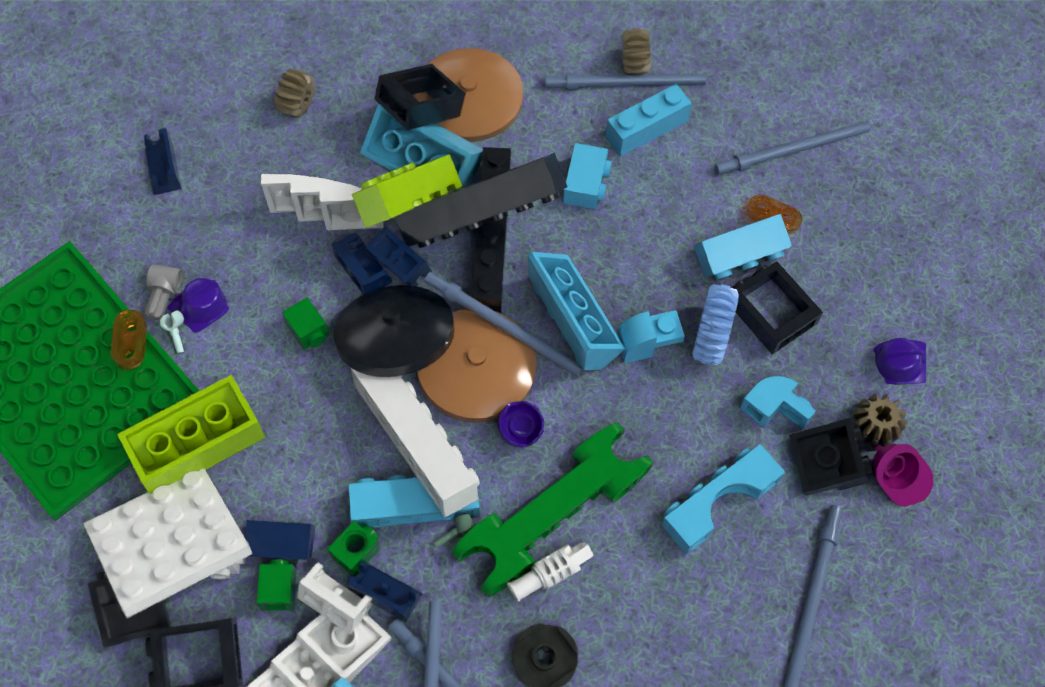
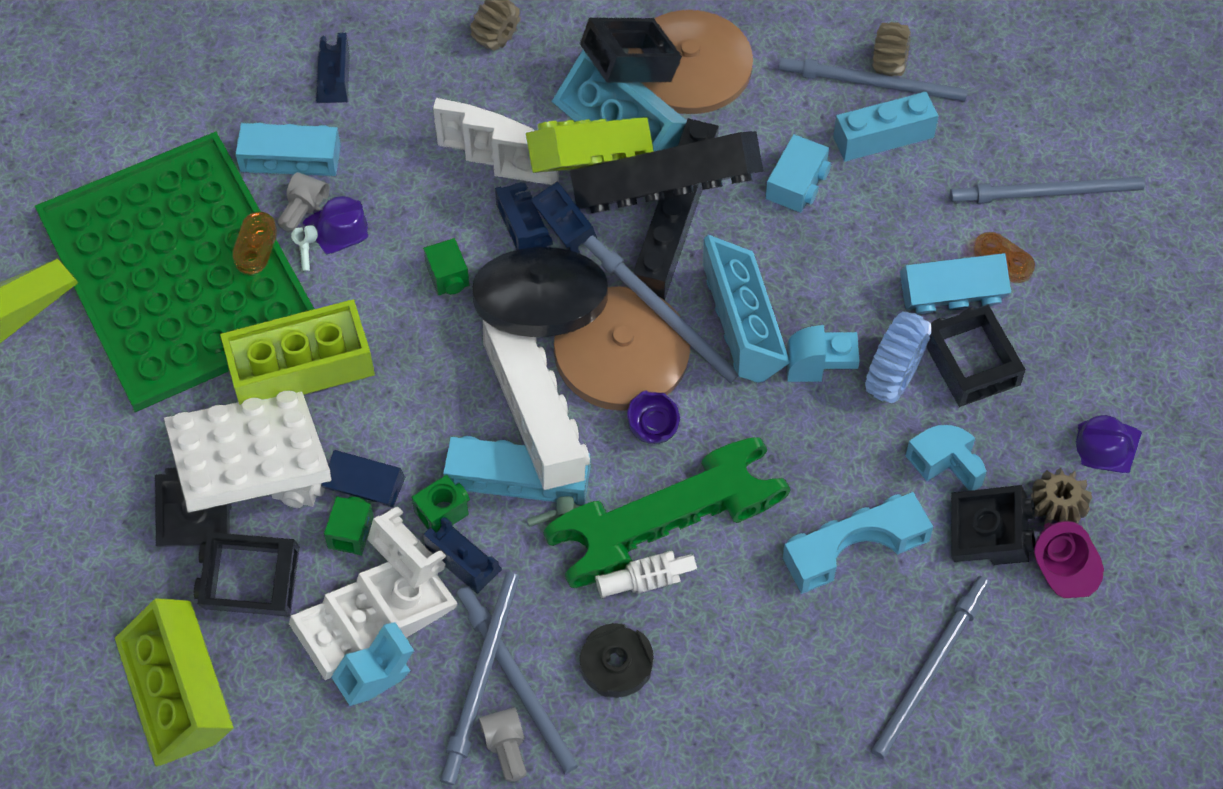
camera: 15 degrees right, 5 degrees down
none -> medium azure brick [236,123,341,176]

